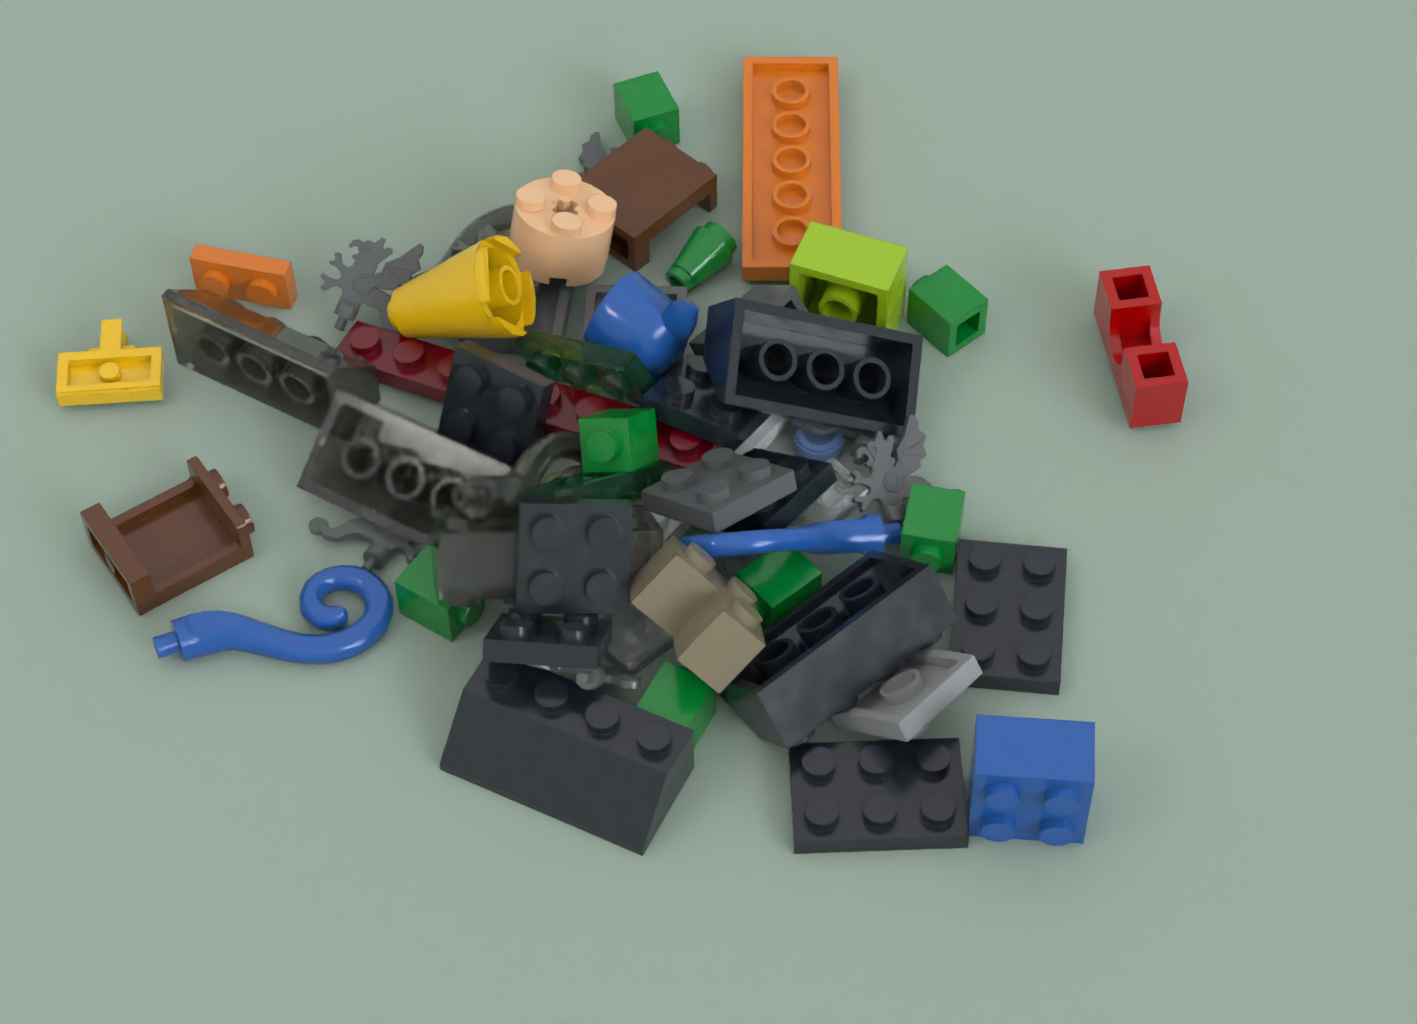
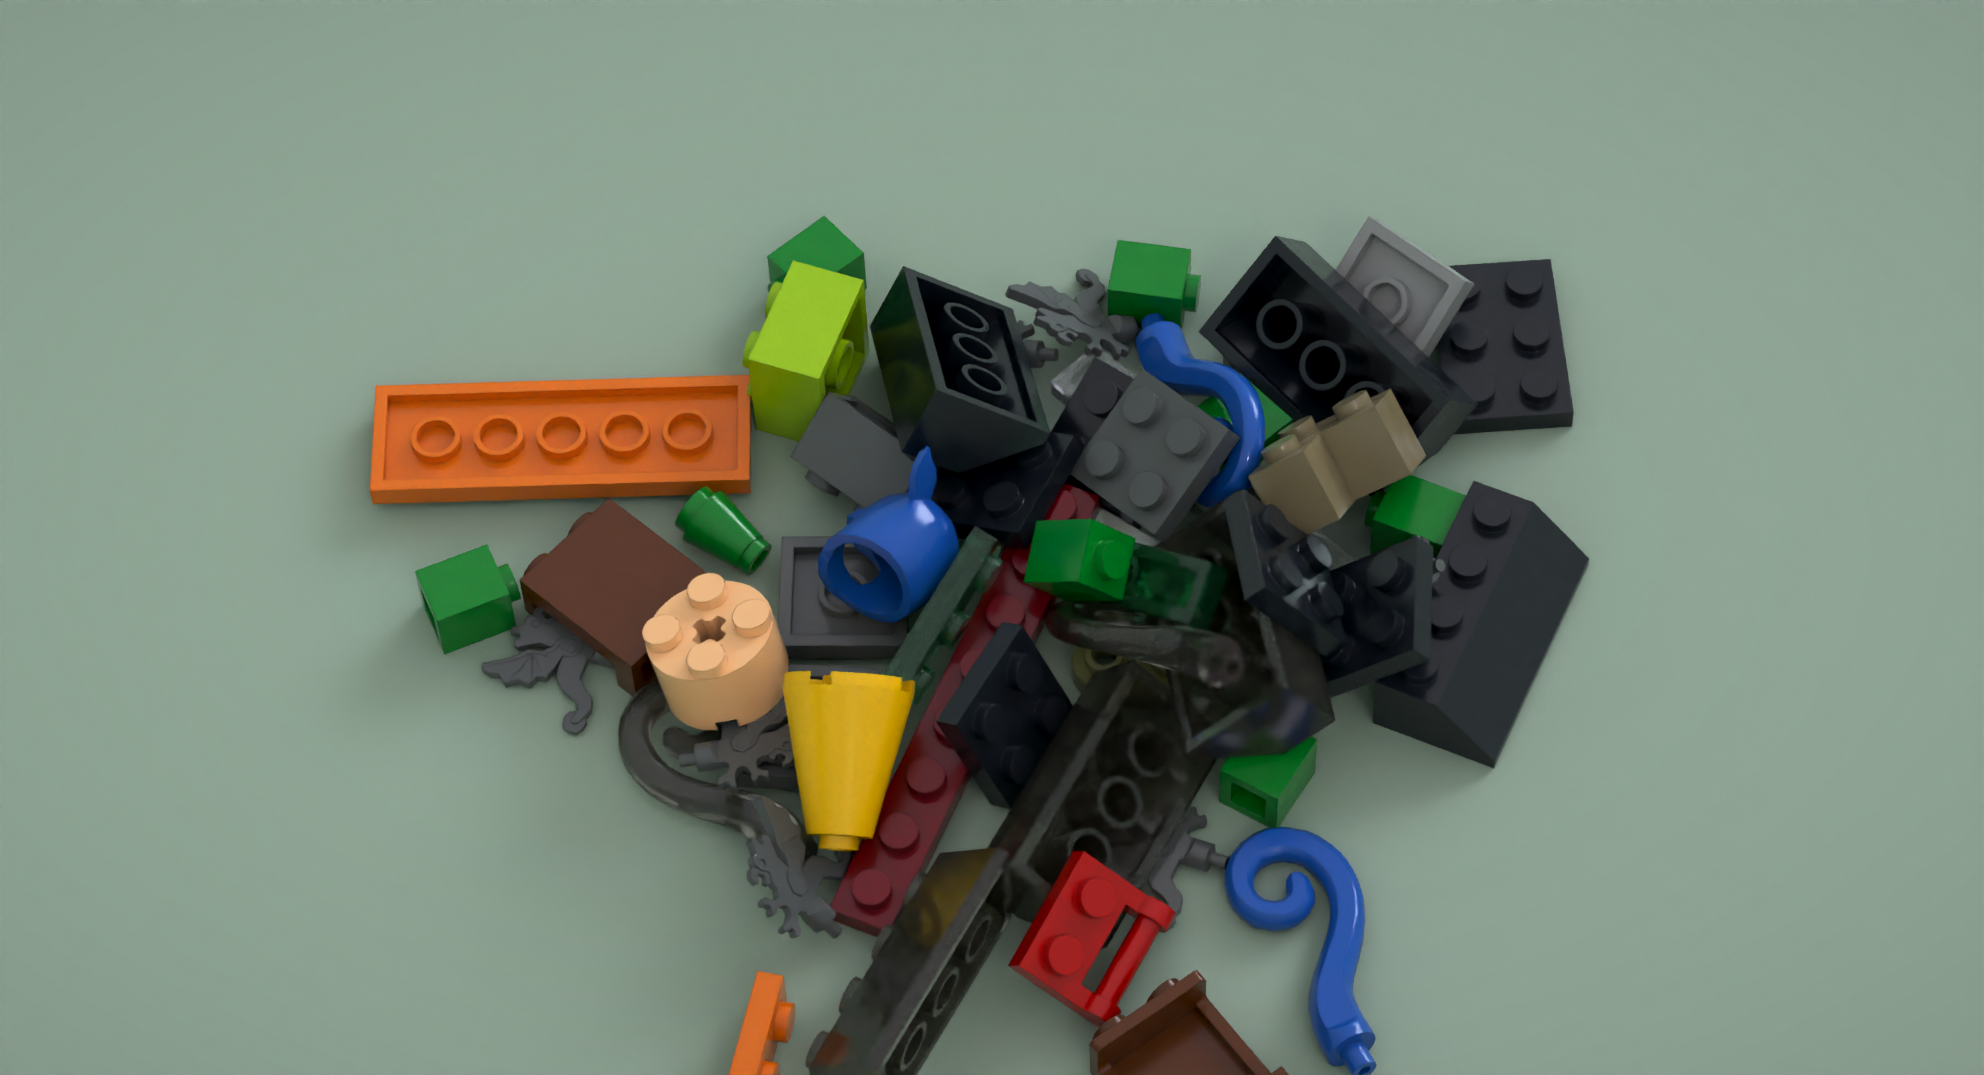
camera: 90 degrees left, 5 degrees up
black plate [950,539,1067,695] -> none
blue brick [968,714,1095,846] -> none
red arch [1094,265,1188,428] -> none
none -> red plate [1008,851,1176,1027]

